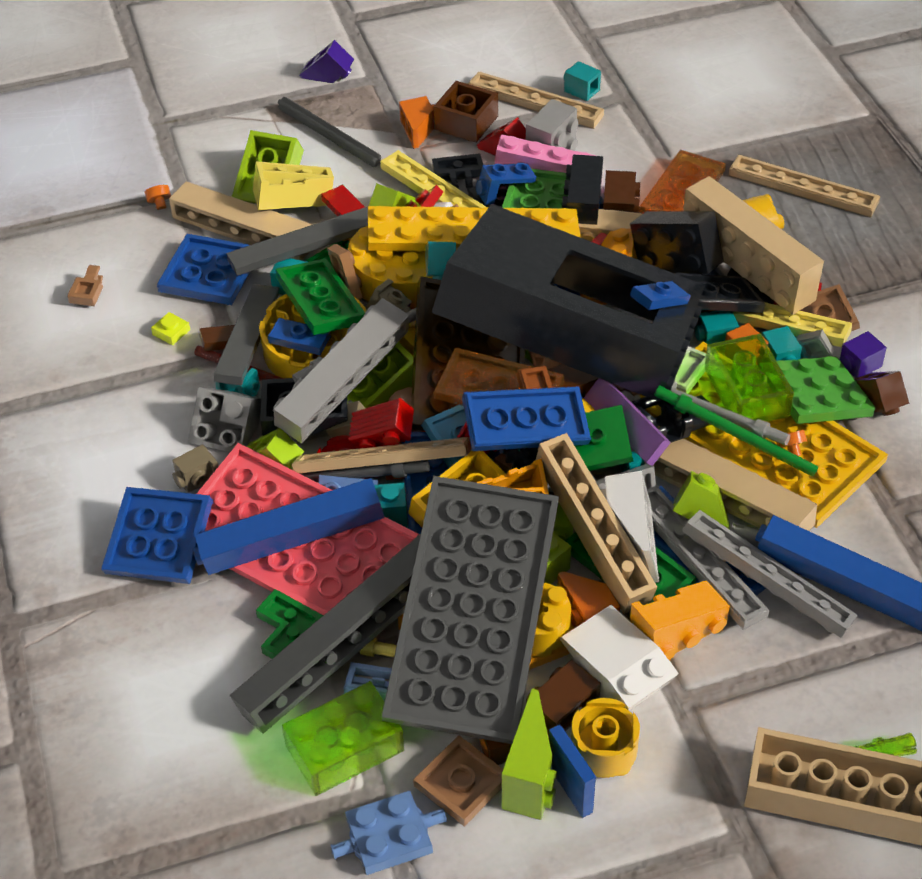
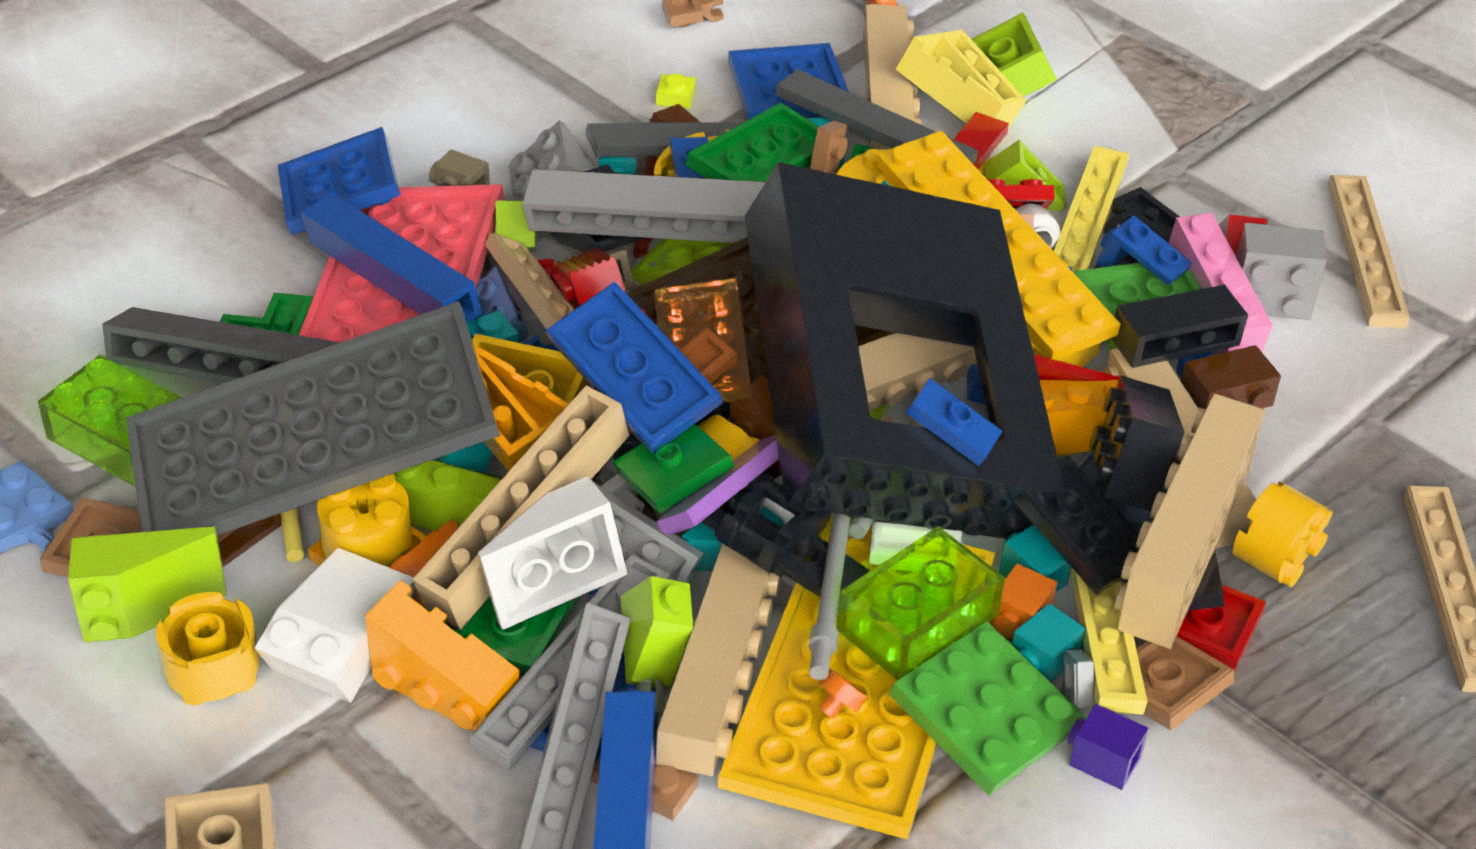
camera: 60 degrees right, 5 degrees down
dark grey axle [277,97,381,167] -> none
dark purple slope [299,40,354,83] -> none
orange slope [399,96,434,149] -> none
reddish brown brick [433,81,498,143] -> none
reddish brown brick [526,659,601,736] -> none
blue tile [549,725,596,818] -> none
teal brick [563,61,601,101] -> none
clear orange plate [639,149,726,214] -> none
green bar [654,385,818,477] -> none
reddish brown slope [854,371,910,416] -> none

